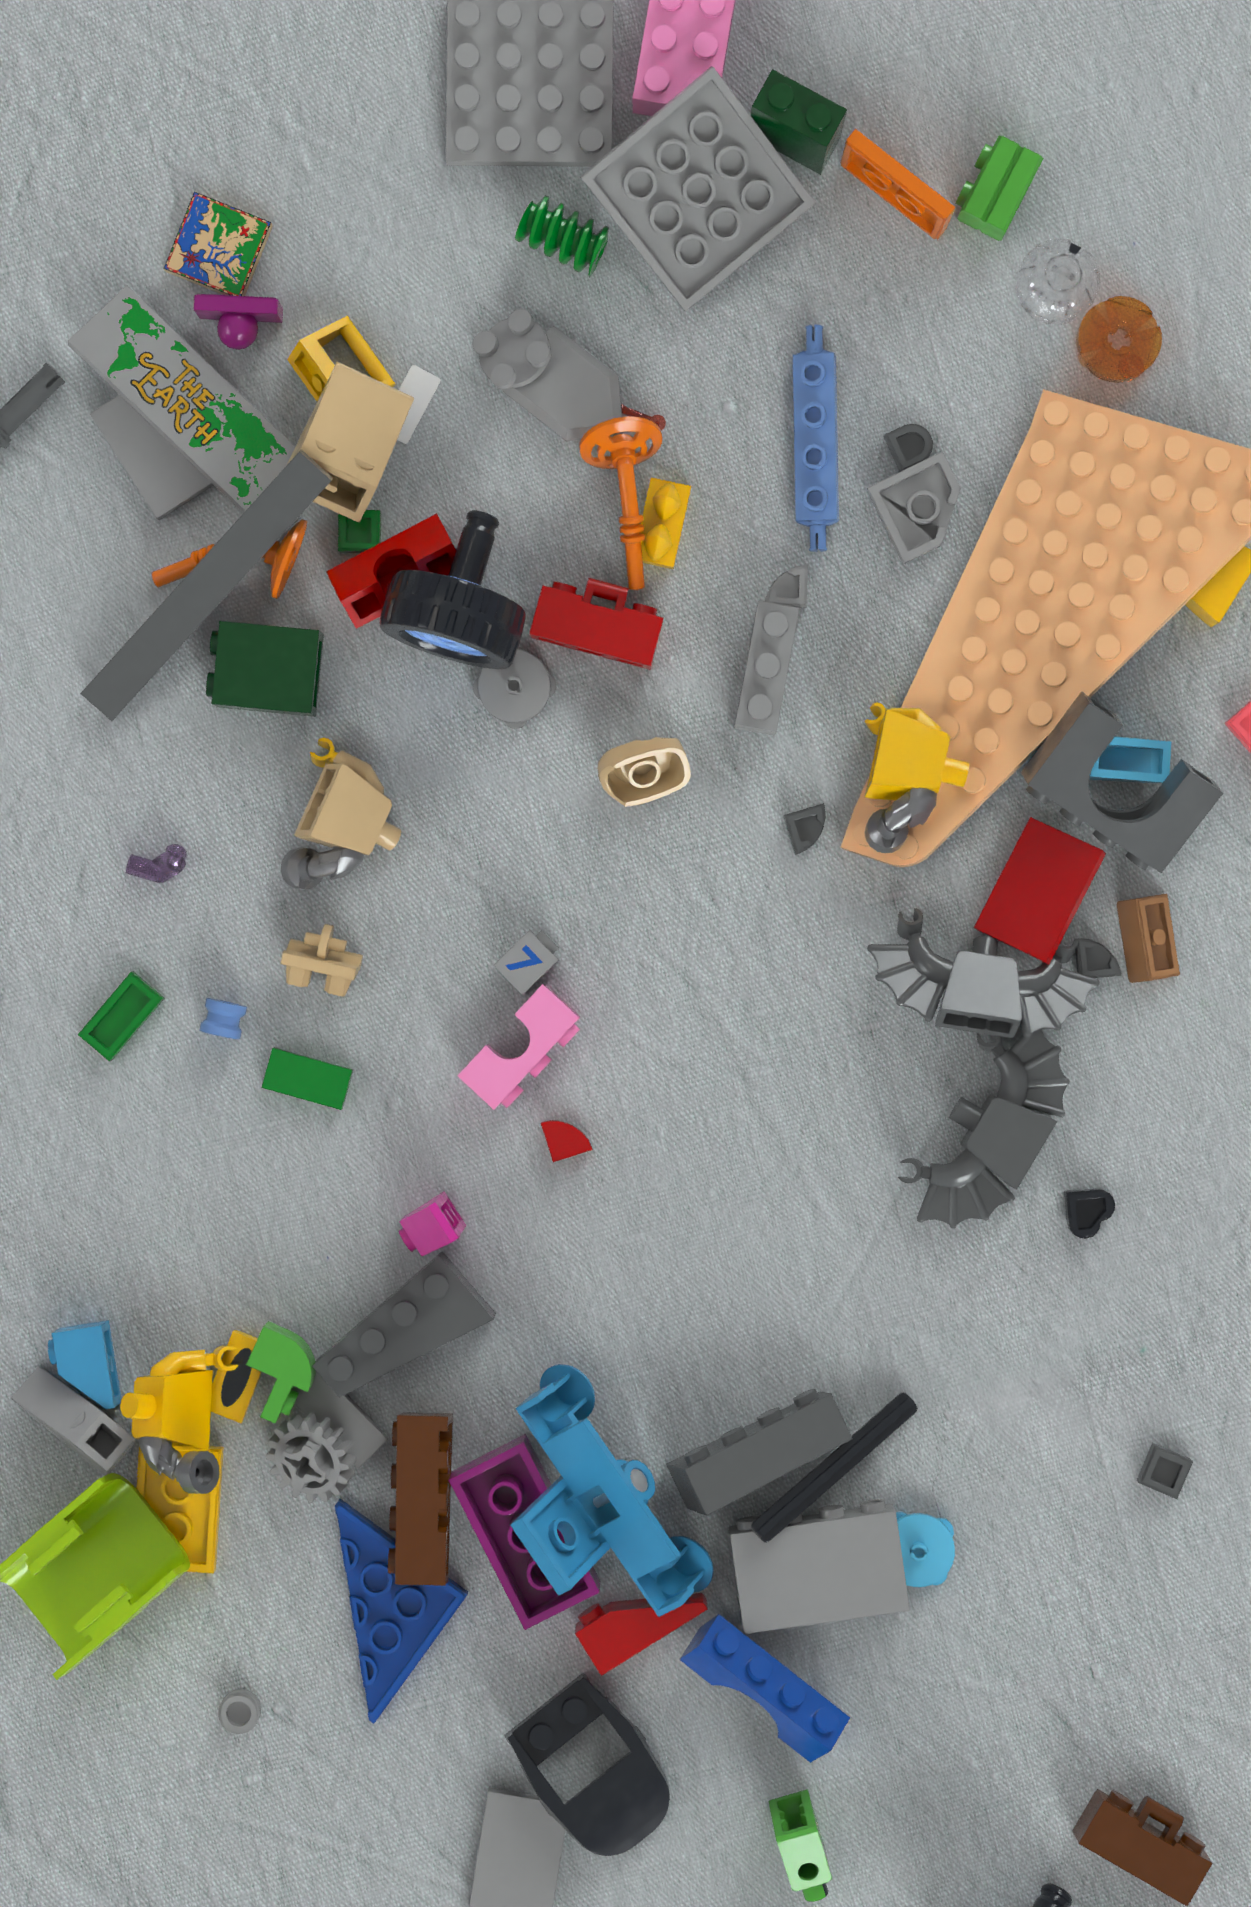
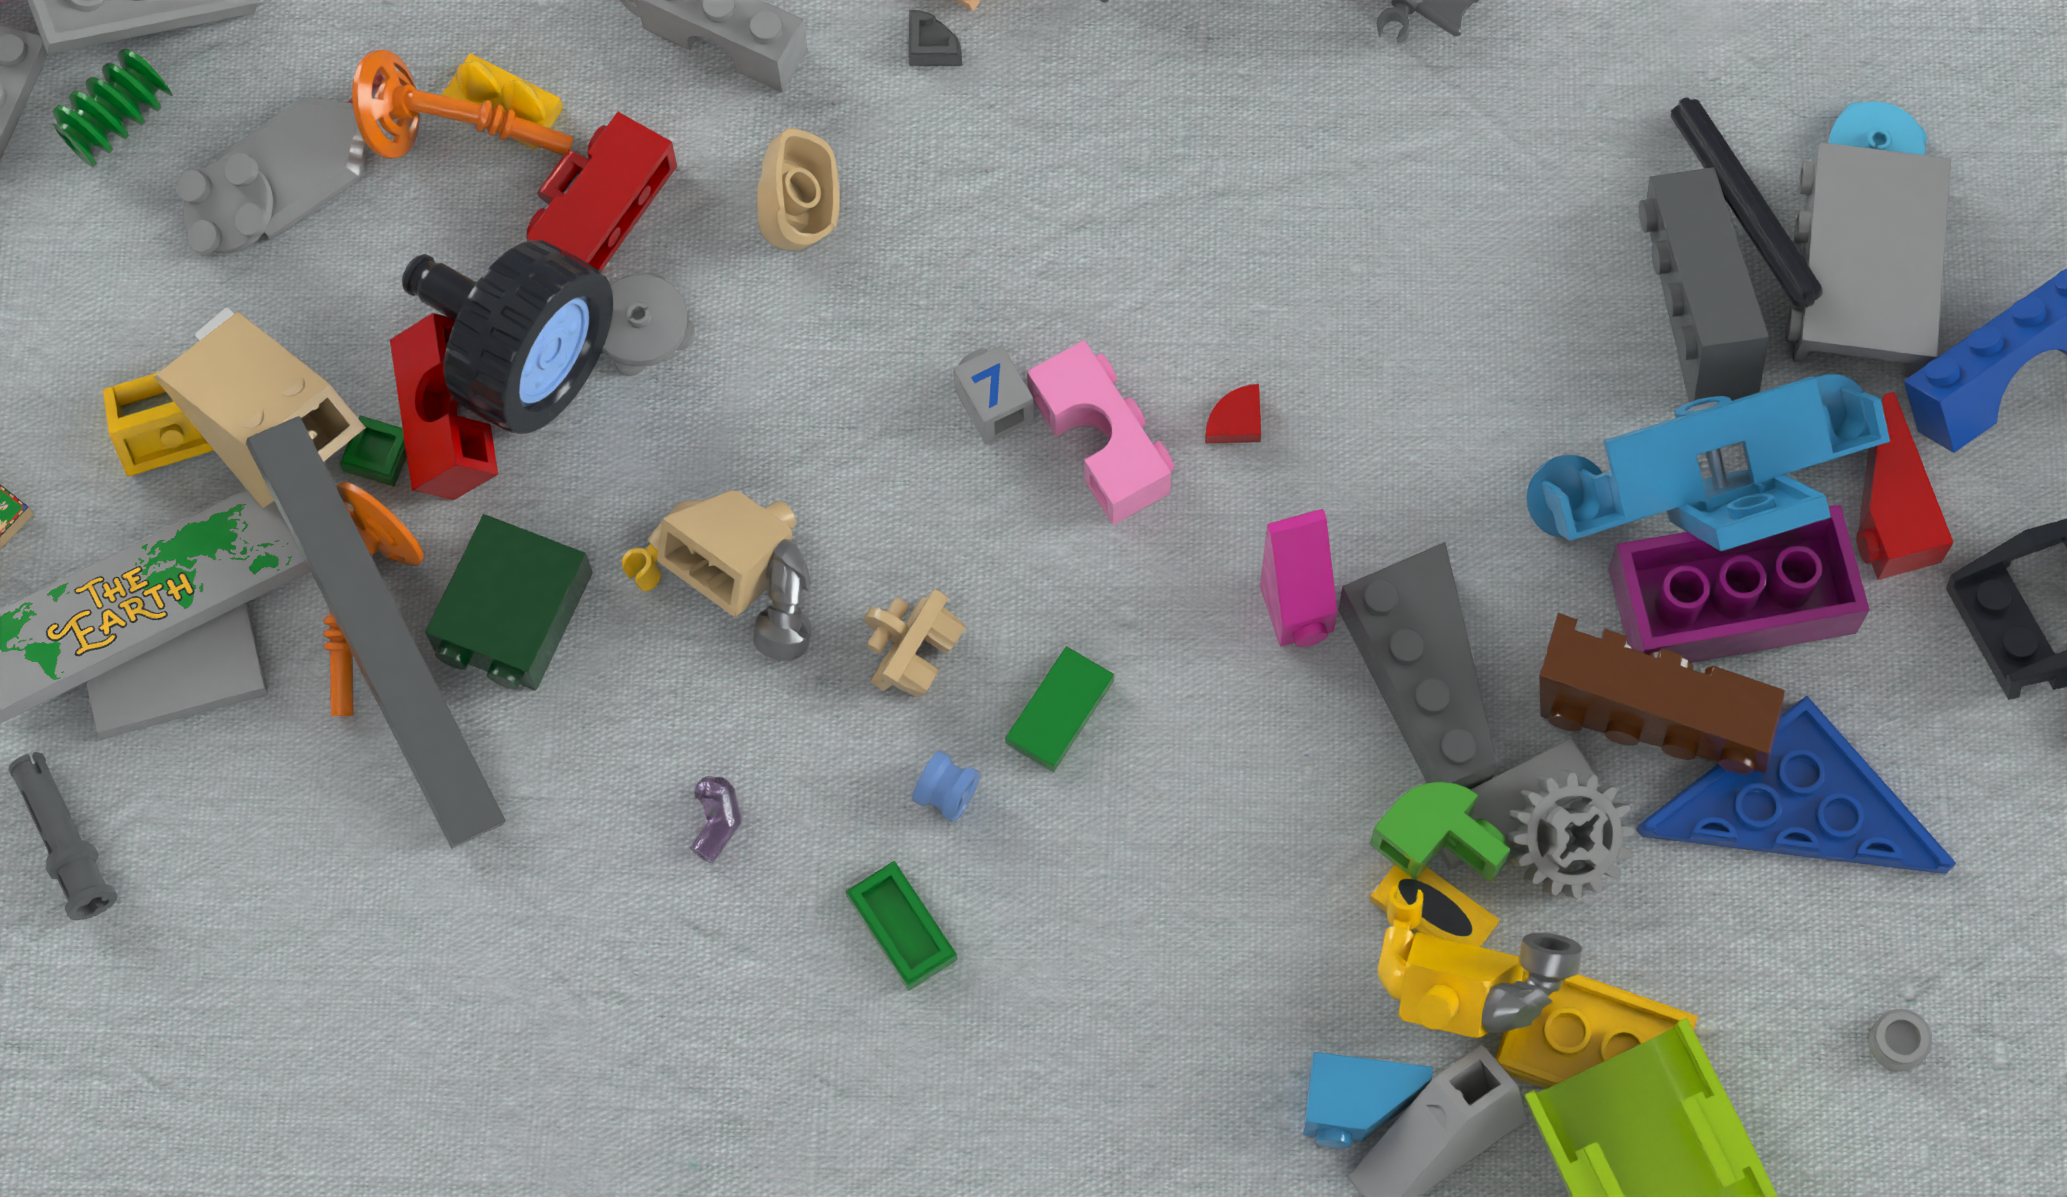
camera: 70 degrees left, 20 degrees down
magenta tile [194,294,283,350] -> none

